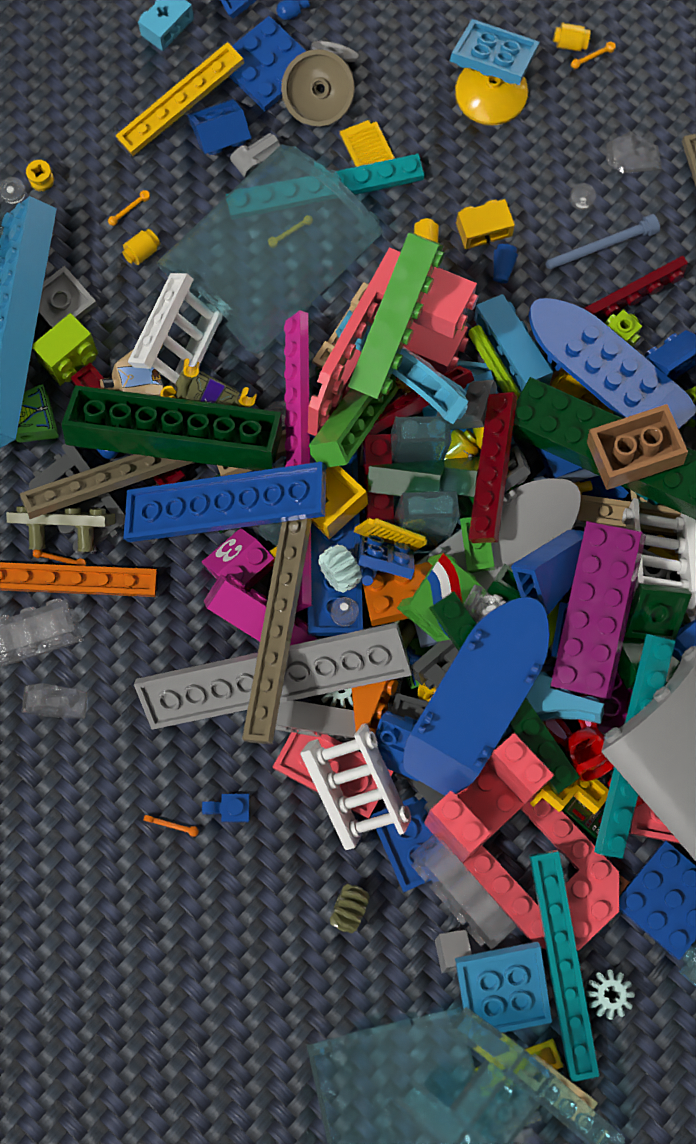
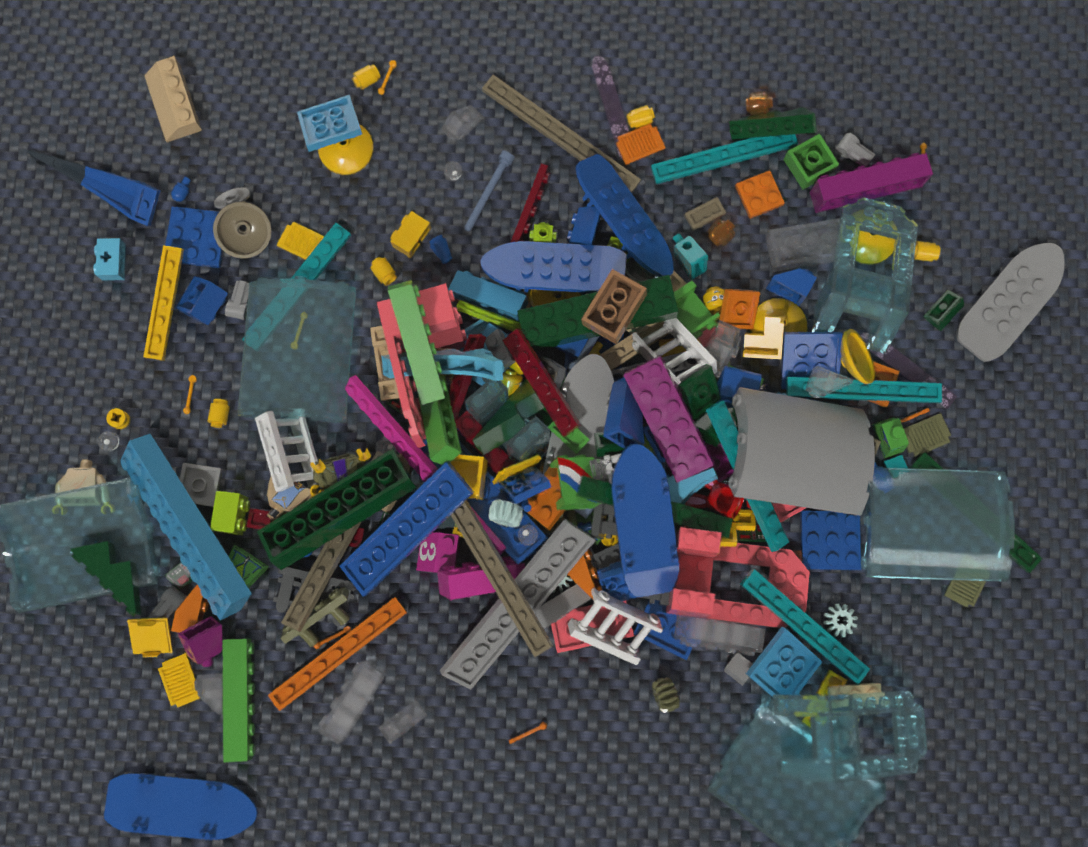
camera: 40 degrees left, 5 degrees up
blue plate [202,794,249,823] -> none

